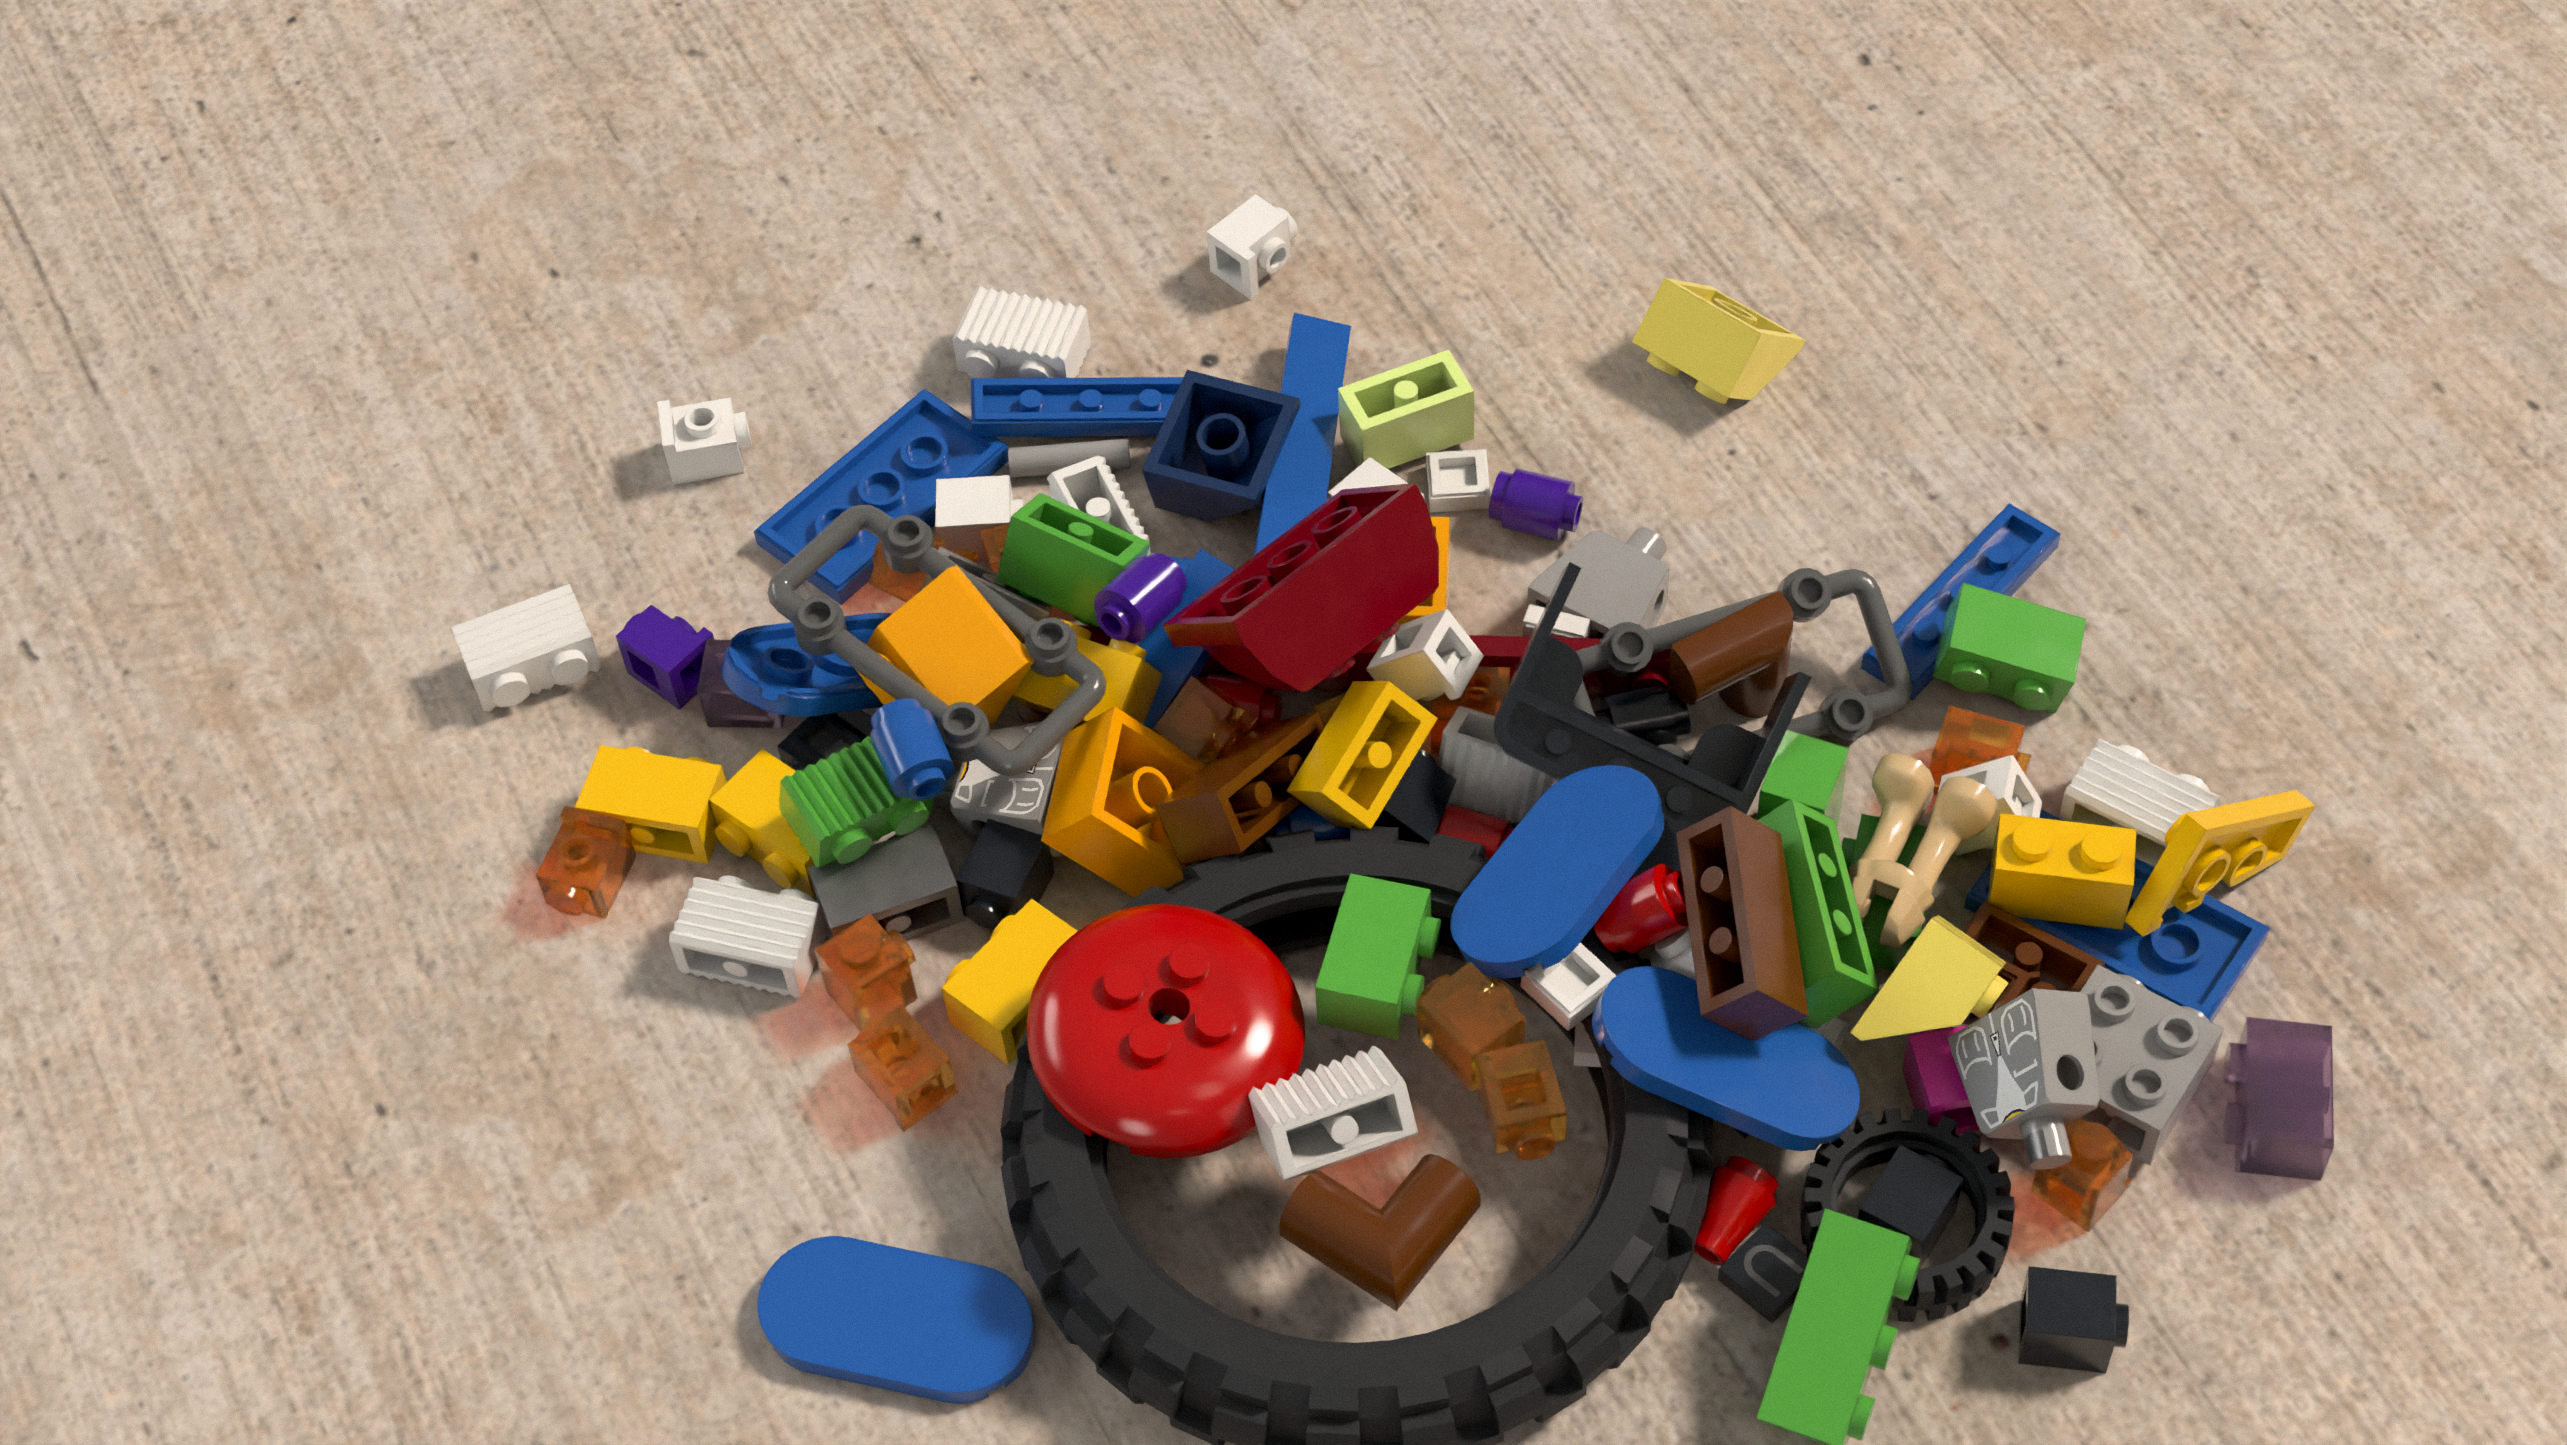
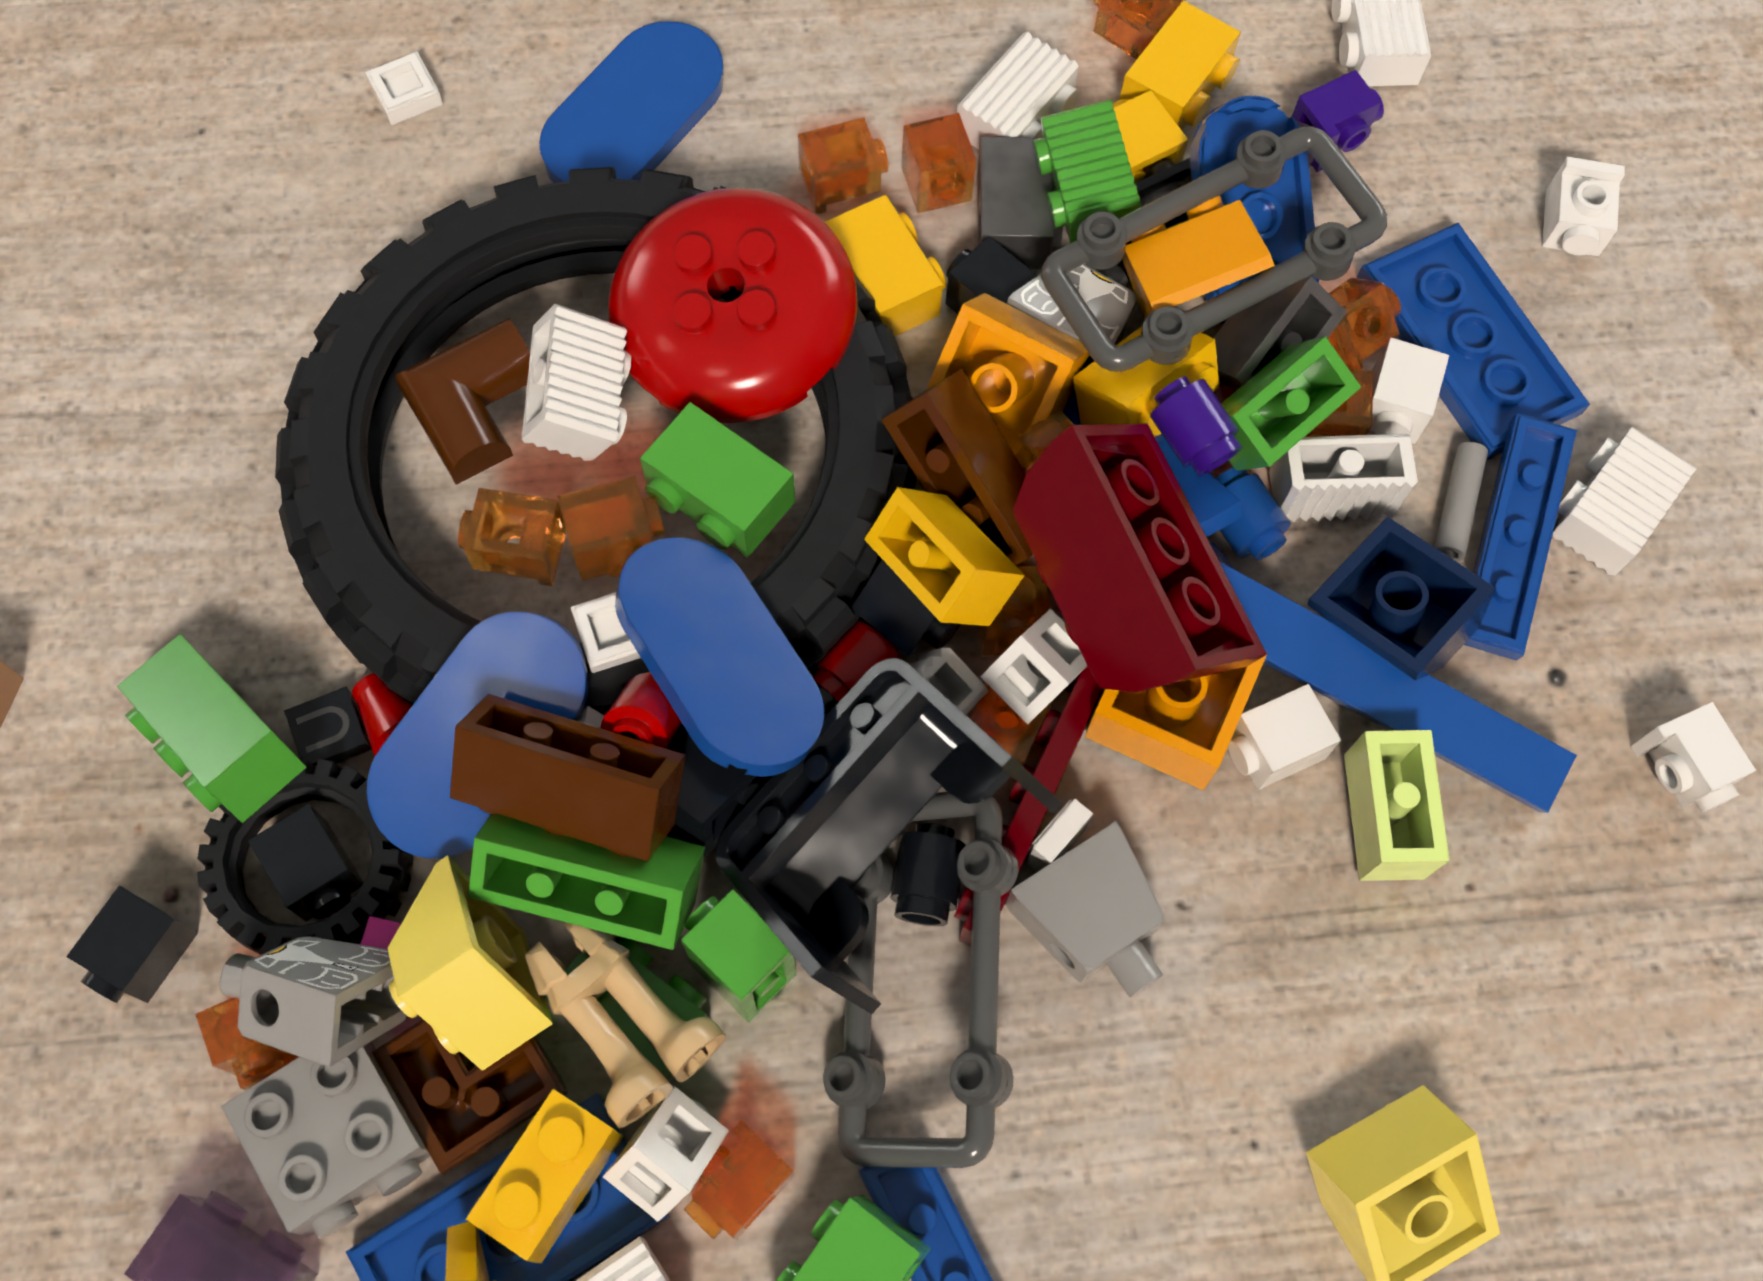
camera: 105 degrees right, 15 degrees up
blue brick [870,698,955,801] -> none
white tile [1426,449,1491,513] -> none
dark purple brick [1489,468,1583,541] -> none
reddish brown brick [1668,591,1793,718] -> none

